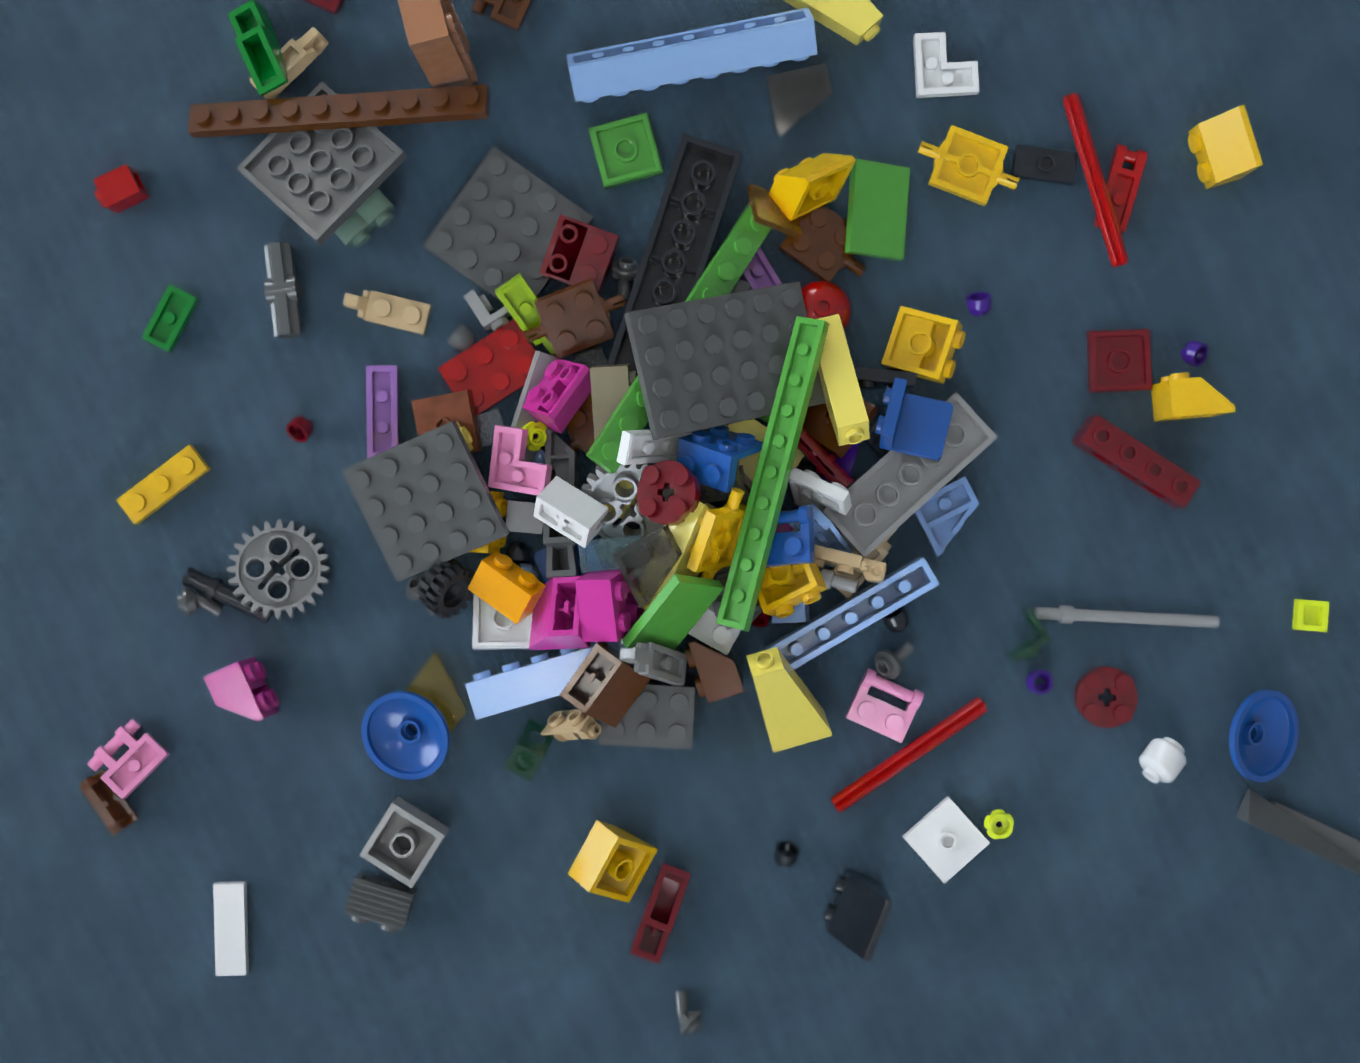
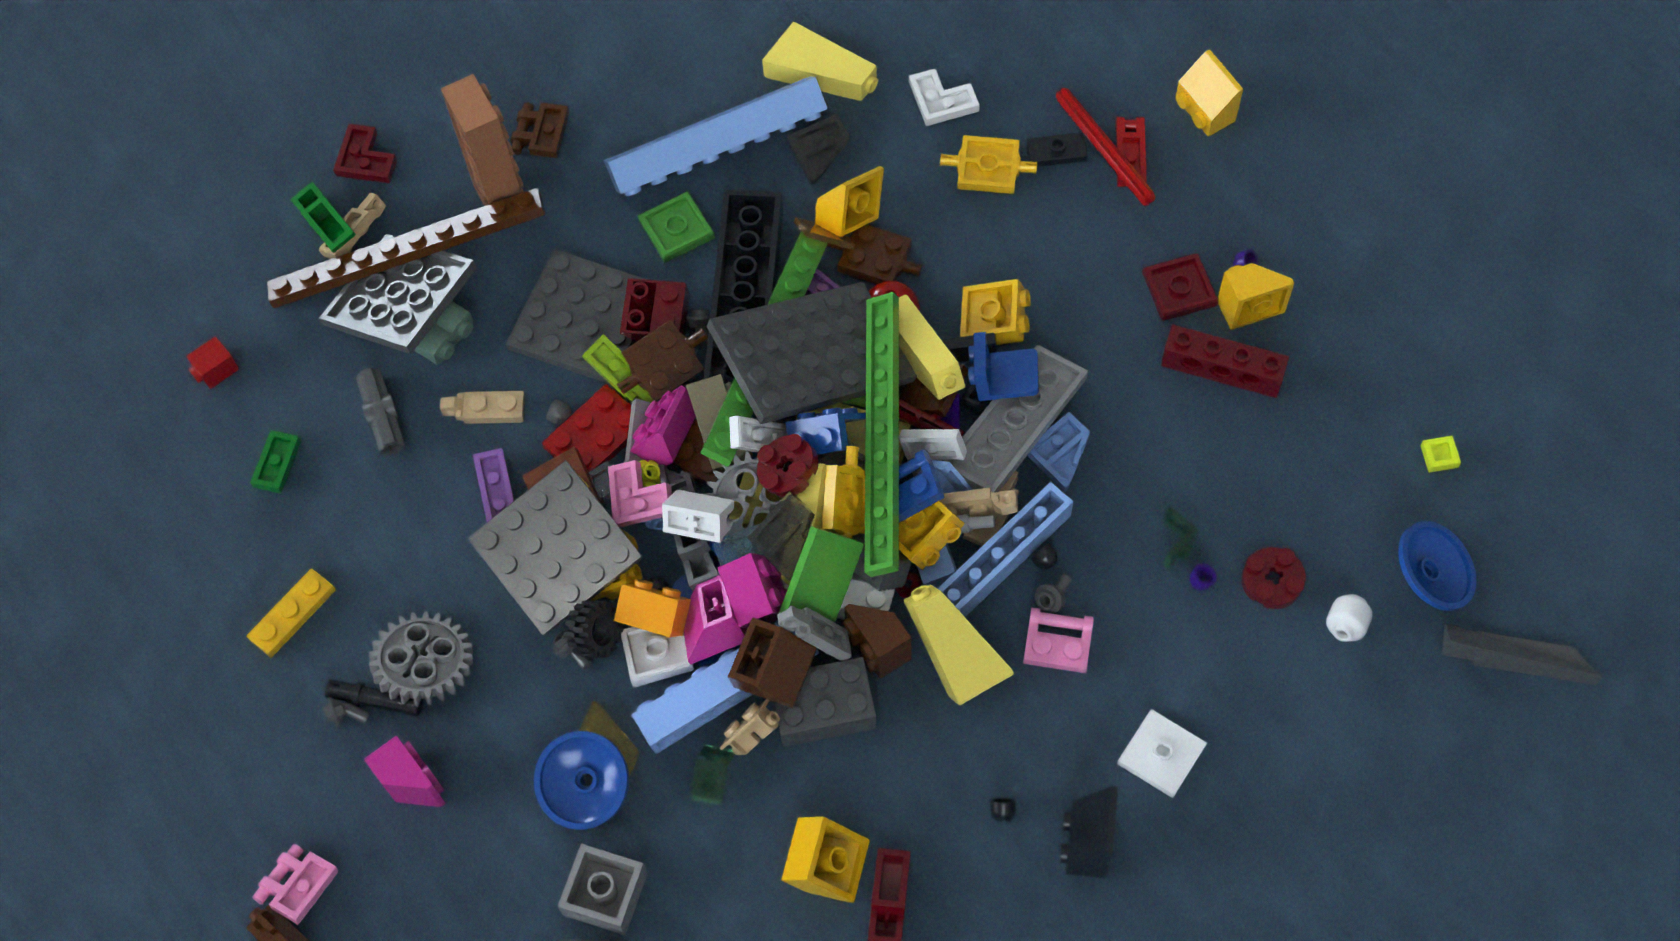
camera: 10 degrees left, 25 degrees down
dark red hinge [286,415,314,443] -> none
light grey bracket [463,289,511,331] -> none
light grey brick [506,500,543,534] -> none
red axle [831,697,988,812] -> none
bright green tile [845,158,910,261] -> none
dark purple hinge [966,292,992,317] -> none
neon yellow plate [984,809,1014,839] -> none
light grey bar [1034,605,1220,628] -> none

